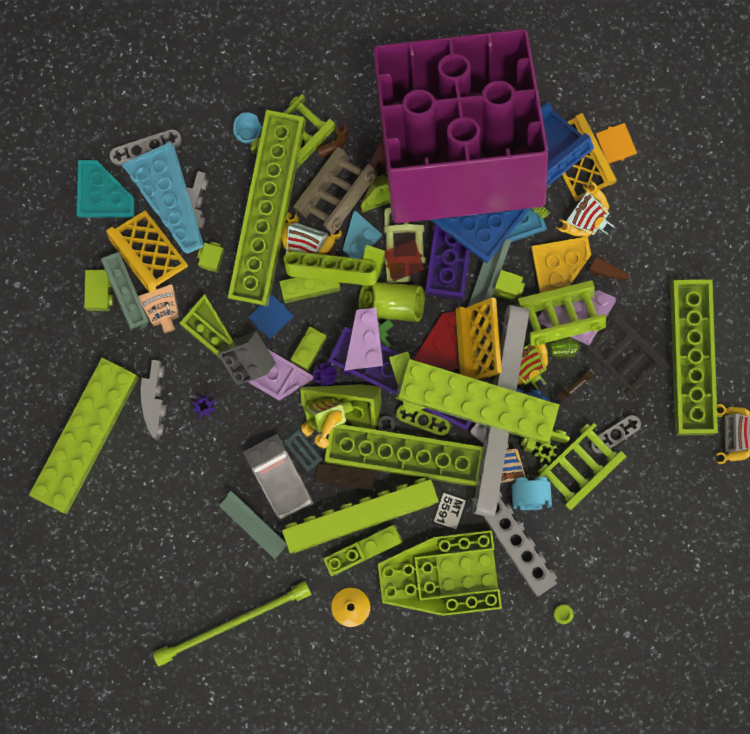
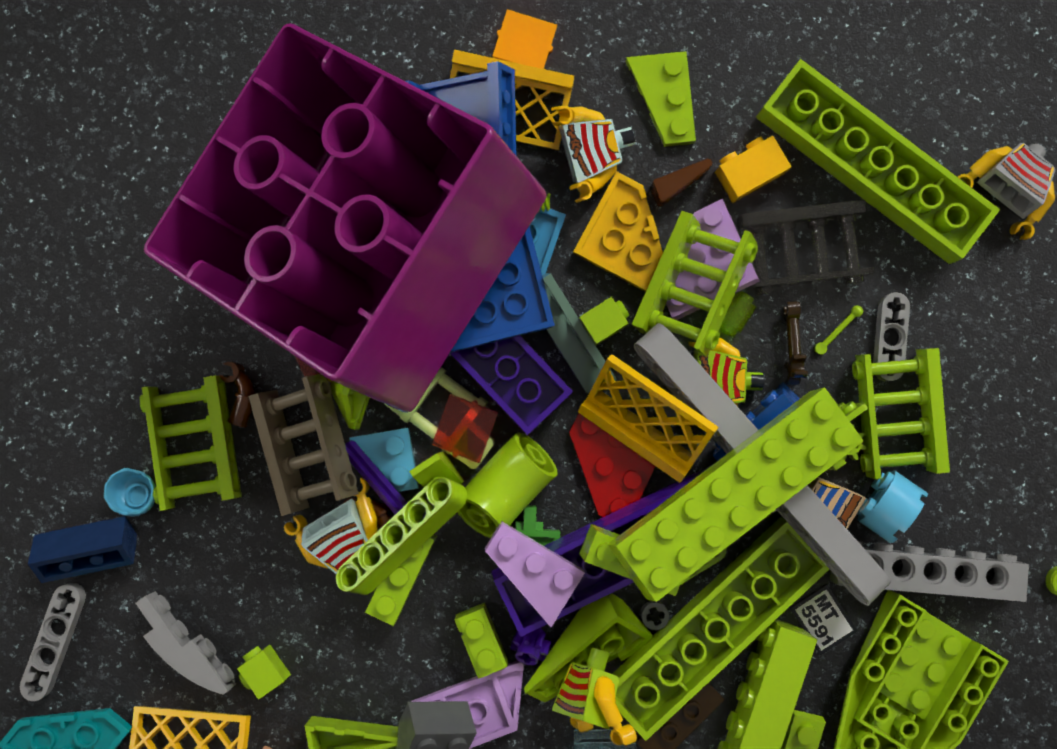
camera: 50 degrees left, 5 degrees up
medium azure wing [121,142,204,254] -> none
lime brick [228,110,306,307] -> none
blue piece [248,295,294,340] -> none
none -> dark blue brick [28,516,137,583]
none -> dark purple axle [345,440,407,514]
none -> lime wing [625,51,696,147]
none -> yellow piece [715,136,791,203]
none -> lime hinge [814,305,863,354]

